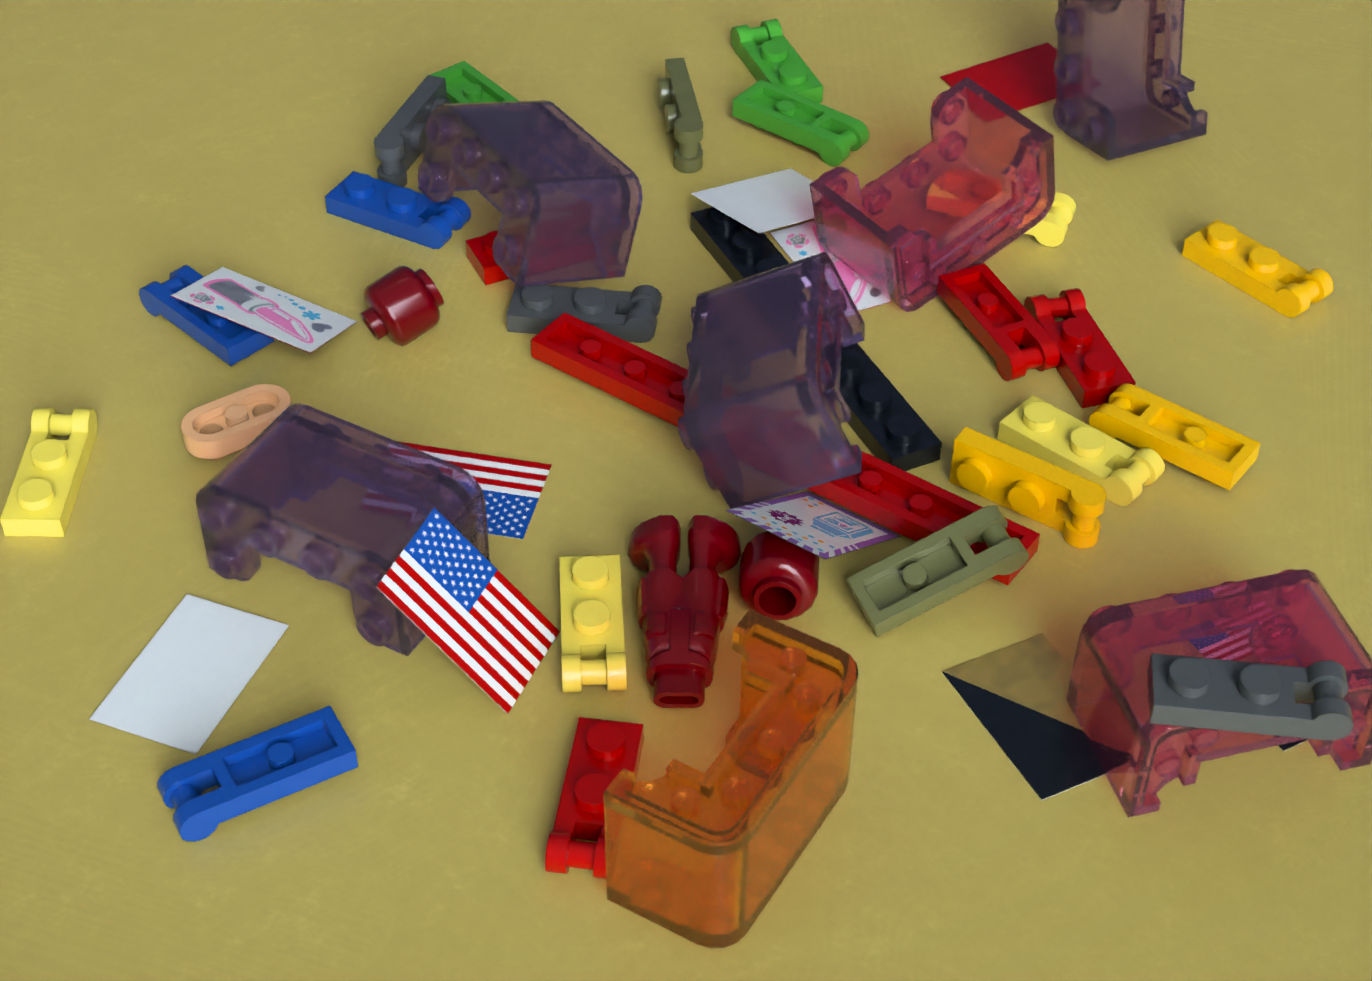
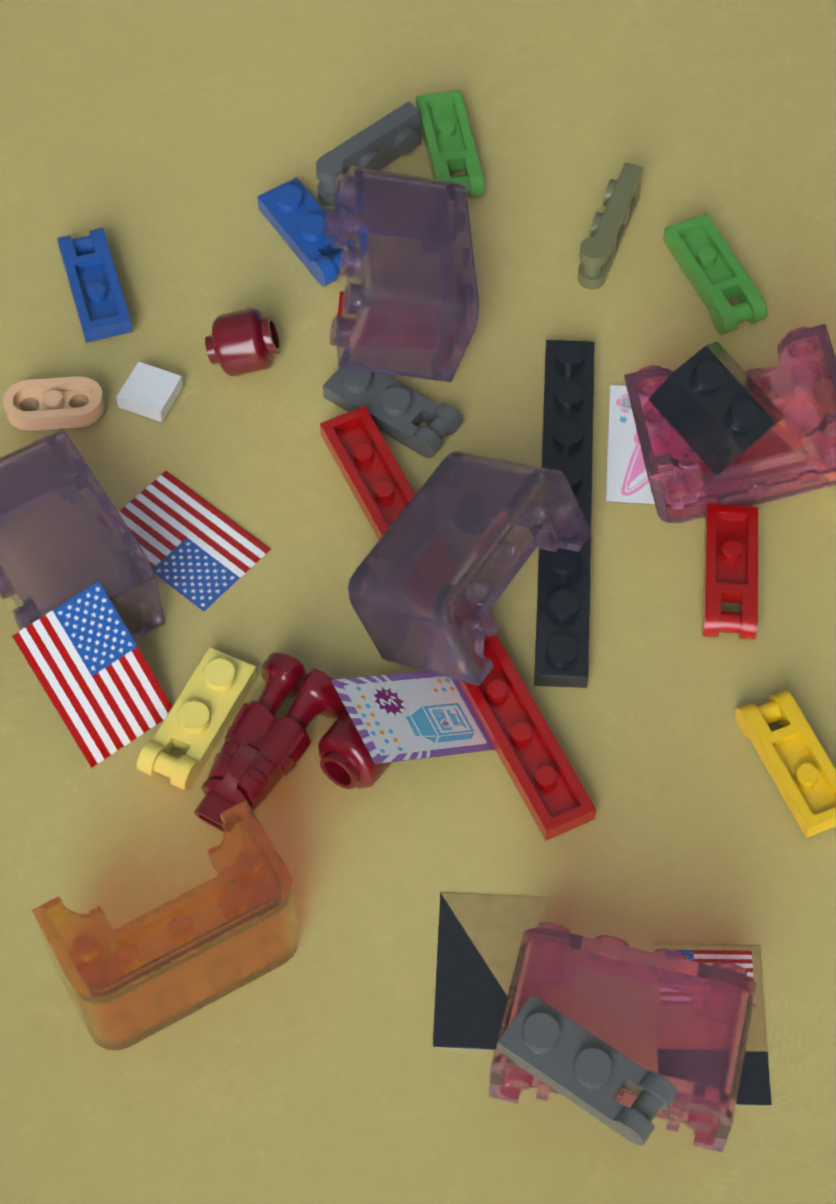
camera: 30 degrees right, 15 degrees up
white sticker [171,267,358,353] -> none
red plate [545,717,644,880] -> none
white sticker [691,169,858,233] -> none
bright green plate [731,19,823,103] -> none
olive plate [846,505,1029,637] -> none
yellow plate [949,427,1107,549] -> none
light yellow plate [997,395,1165,506] -> none
red plate [1024,288,1136,408] -> none
none -> white tile [116,361,184,422]
none -> black slope [648,341,785,476]

